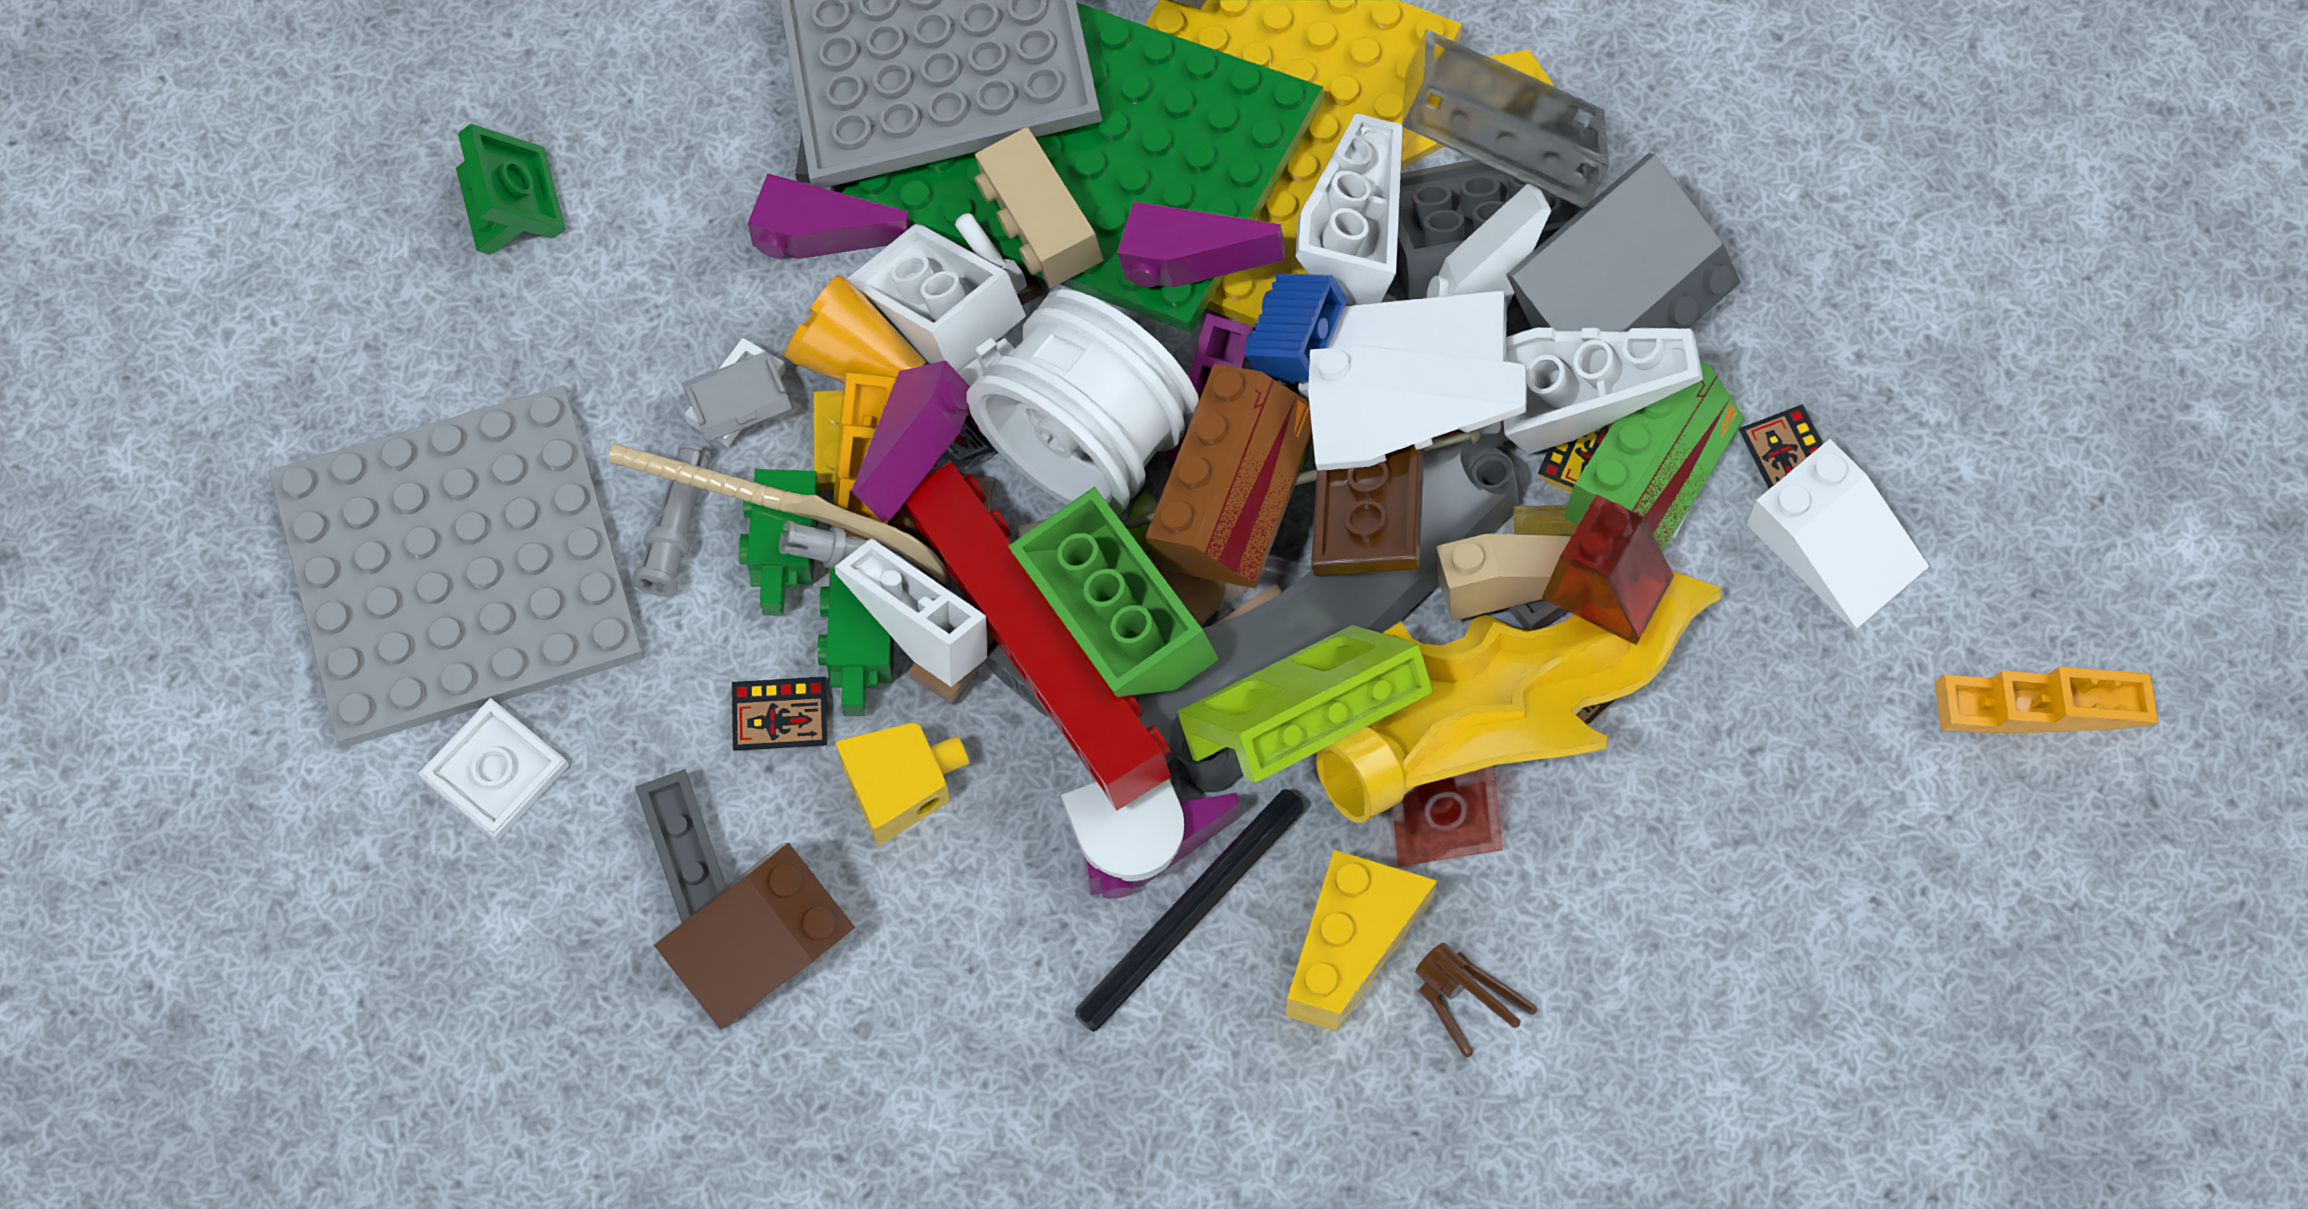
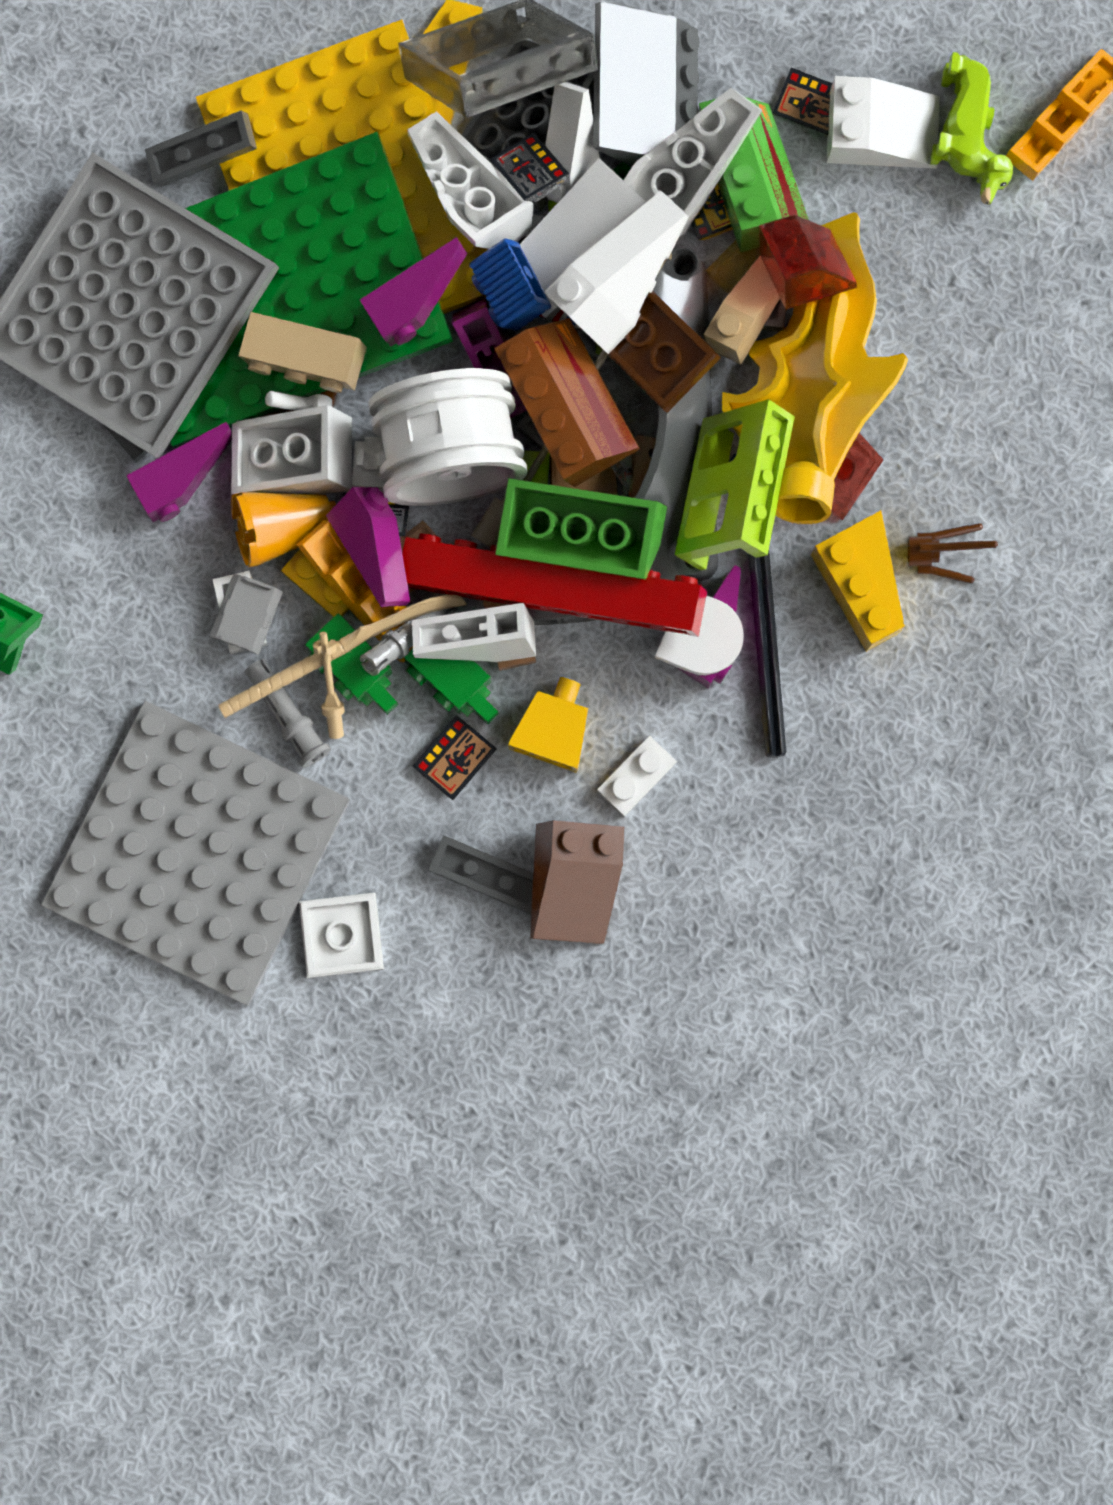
camera: 50 degrees left, 15 degrees up
none -> tan piece [313,632,345,739]
none -> piece [490,133,569,202]
none -> white plate [597,735,677,817]
none -> lime animal [929,52,1013,205]

